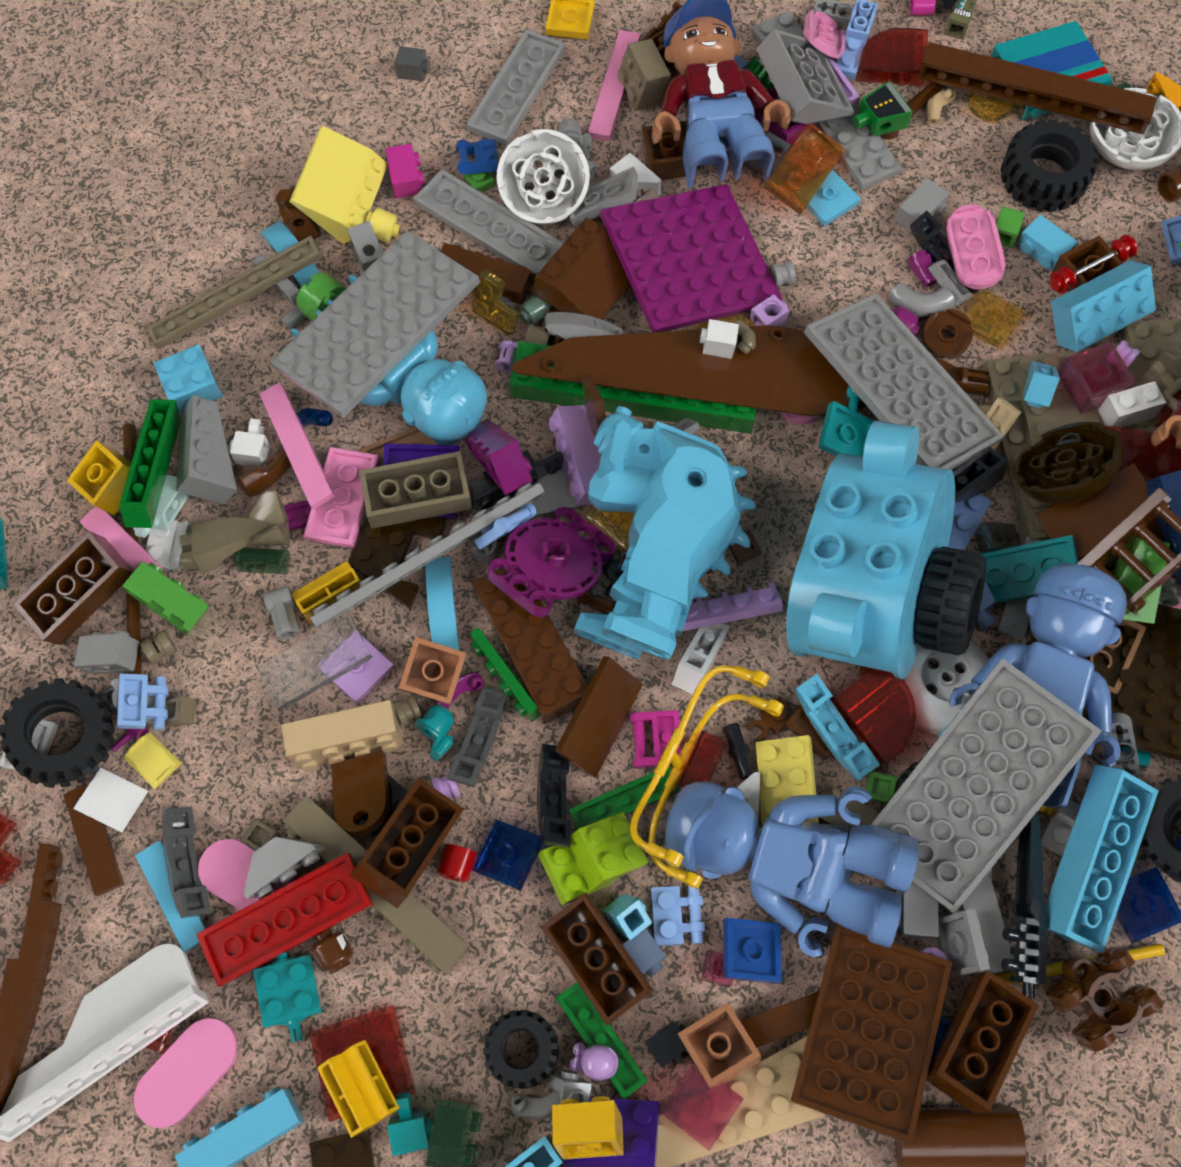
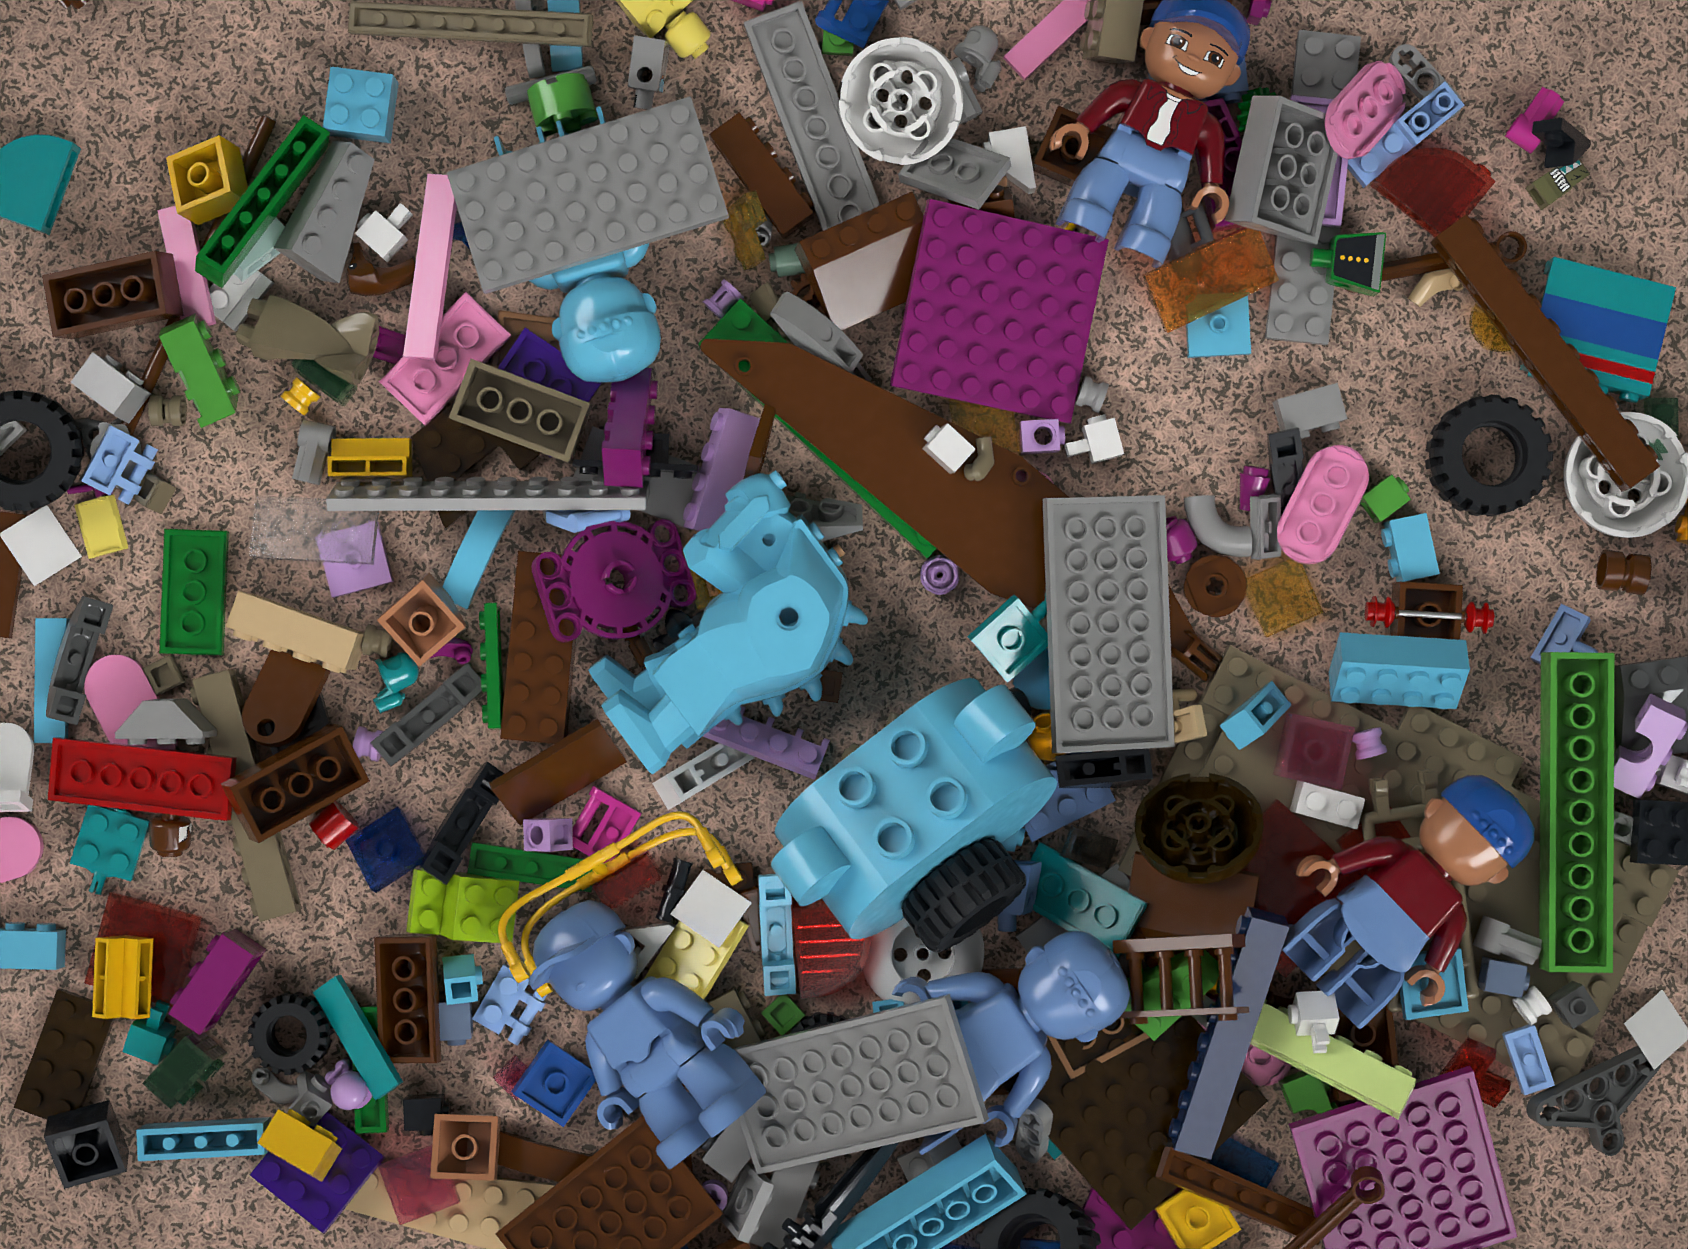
camera: 25 degrees right, 20 degrees up
none -> green tile [159,529,229,656]
none -> magenta brick [168,929,267,1035]
none -> yellow wheel [280,377,321,416]
none -> teal tile [313,975,403,1100]
none -> lavender brick [523,818,573,852]
none -> white sticker [671,870,751,948]
none -> lavender plate [920,555,959,595]
none -> white brick [1064,414,1124,464]

